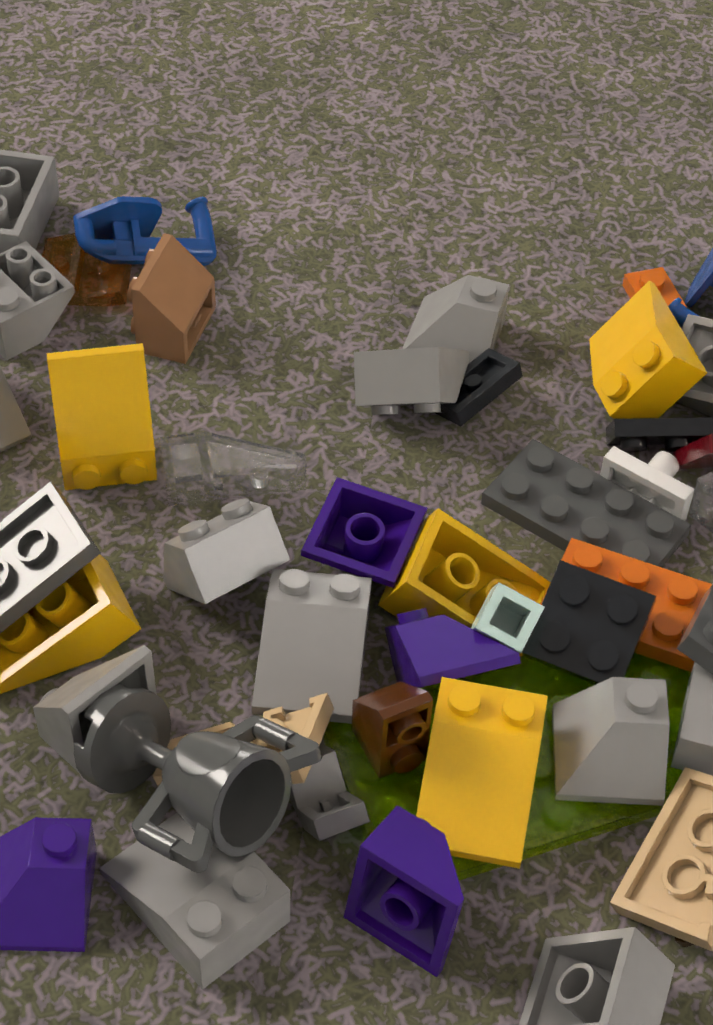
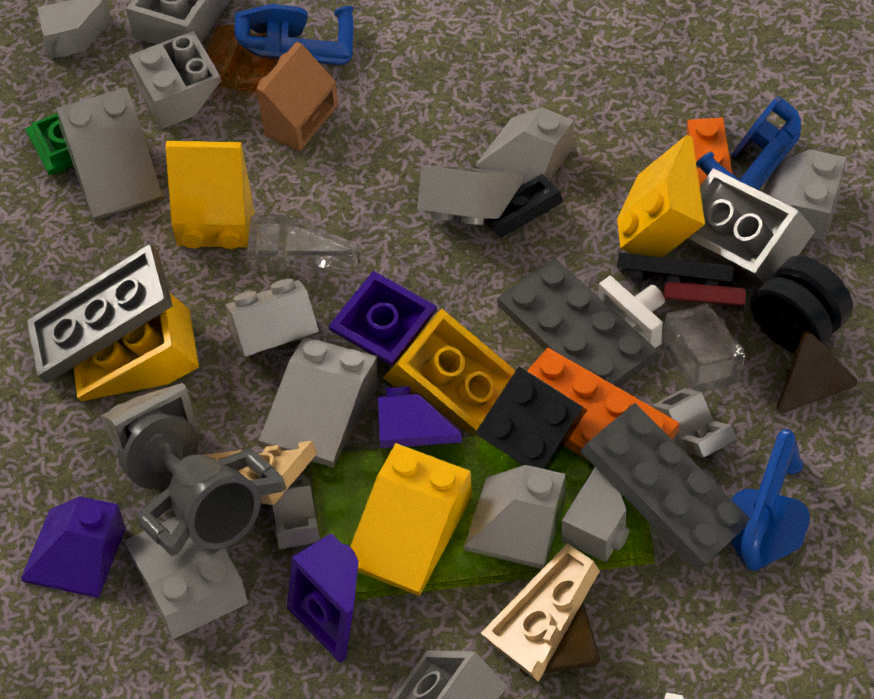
camera: 20 degrees right, 5 degrees up
reddish brown slope [351,681,433,779] -> none
light aqua brick [471,582,545,654] -> none

